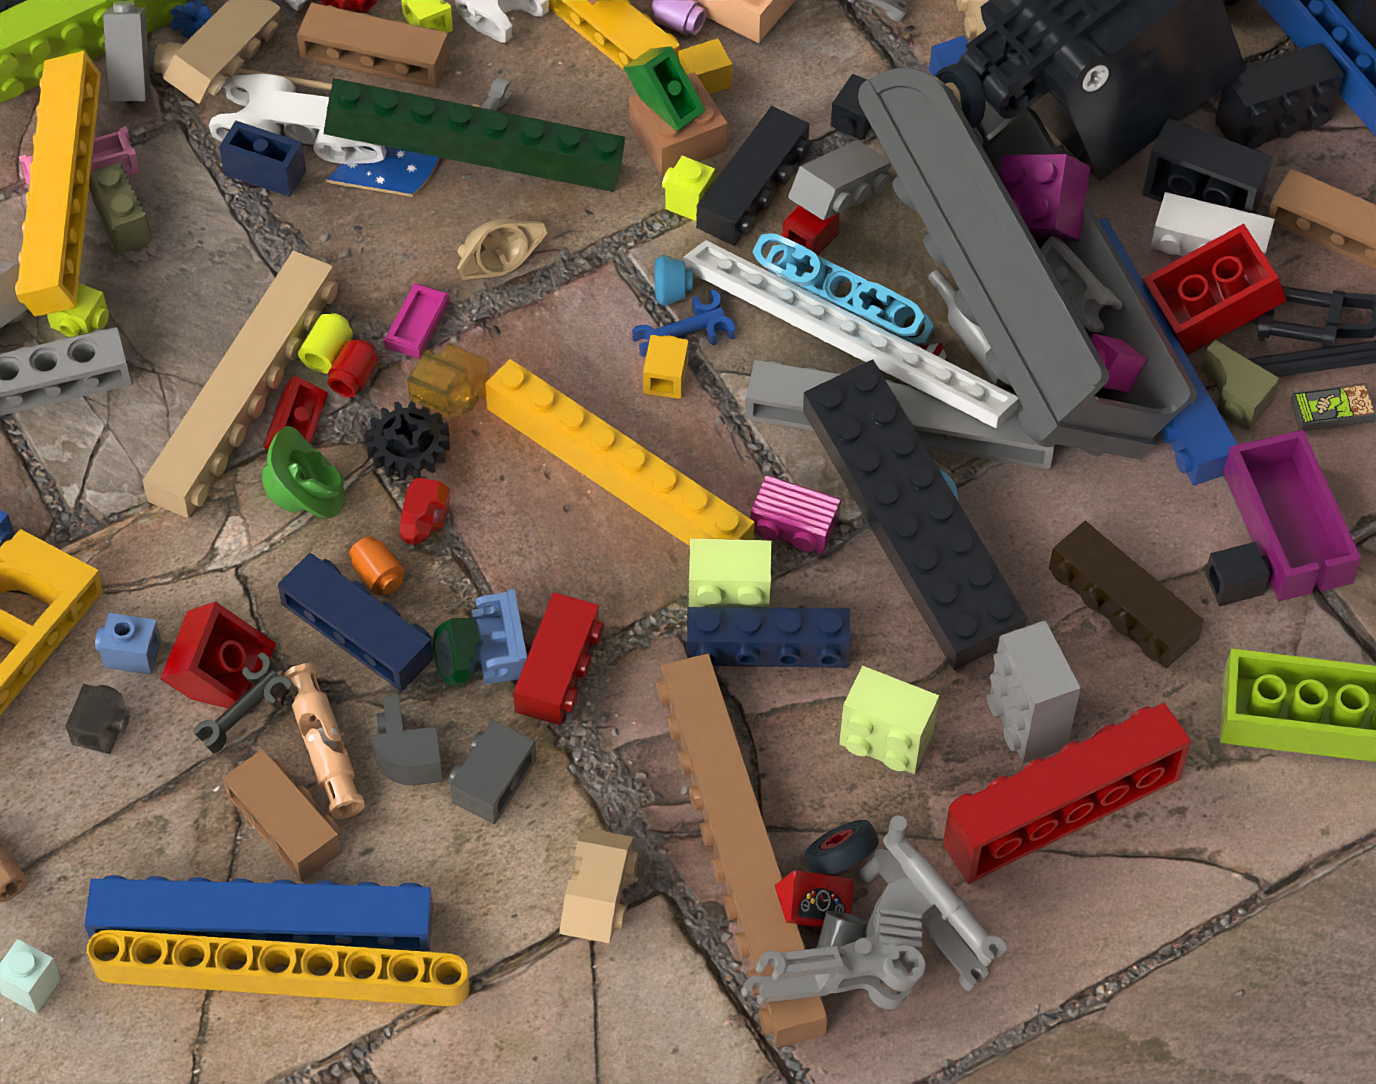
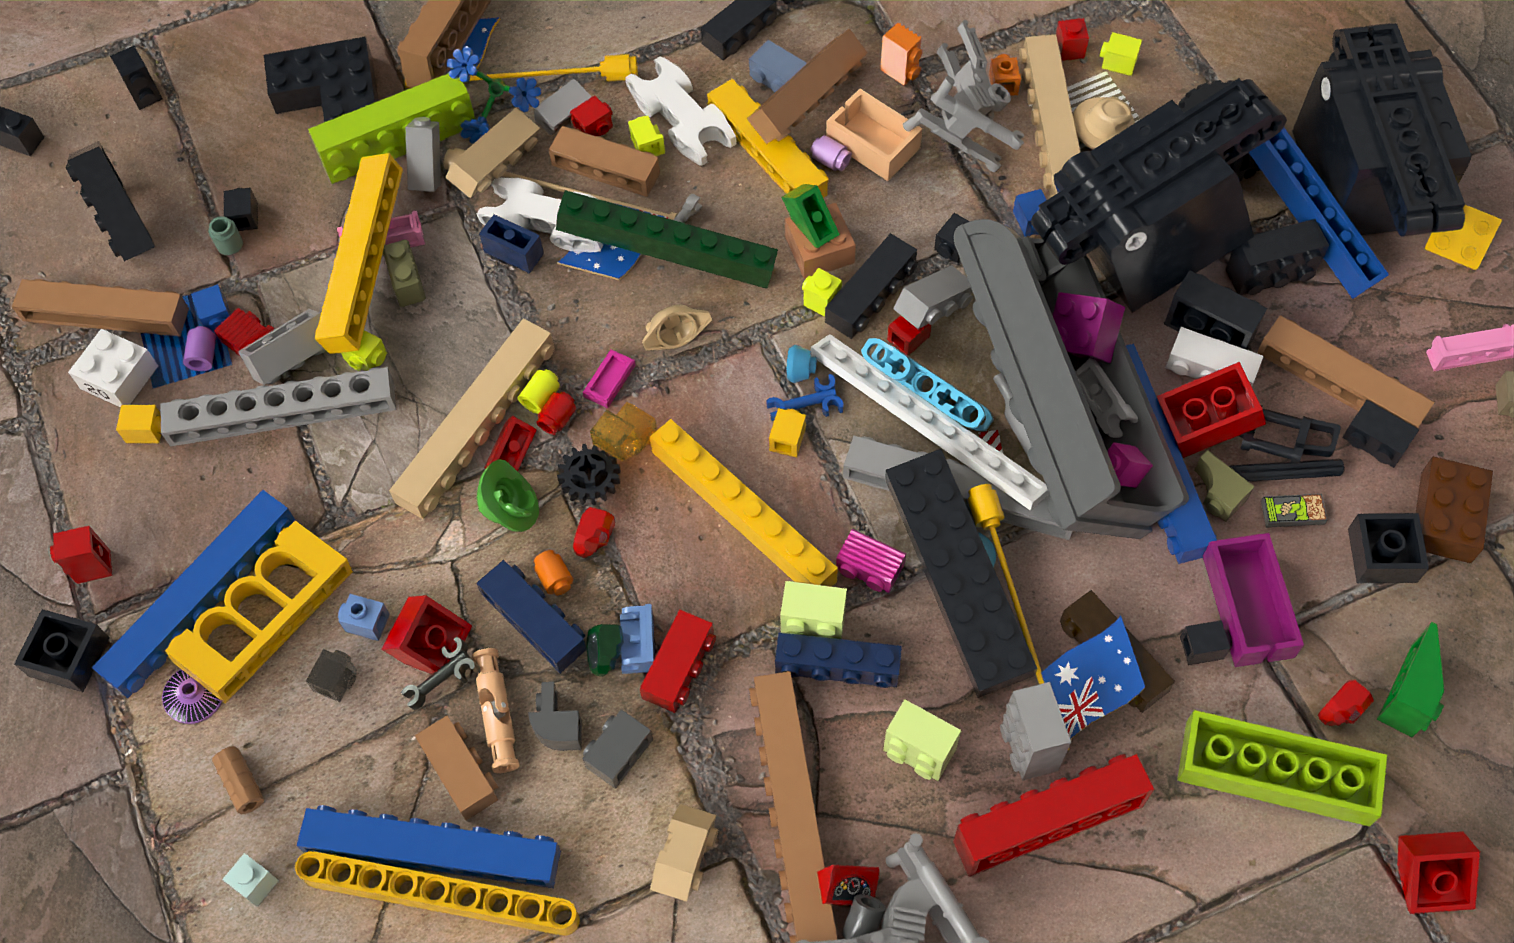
camera: 10 degrees right, 5 degrees up
yellow brick [678,38,732,94] -> none
black bush [804,820,879,875] -> none
black bush [935,63,986,129] -> none
none -> flag [967,484,1145,751]

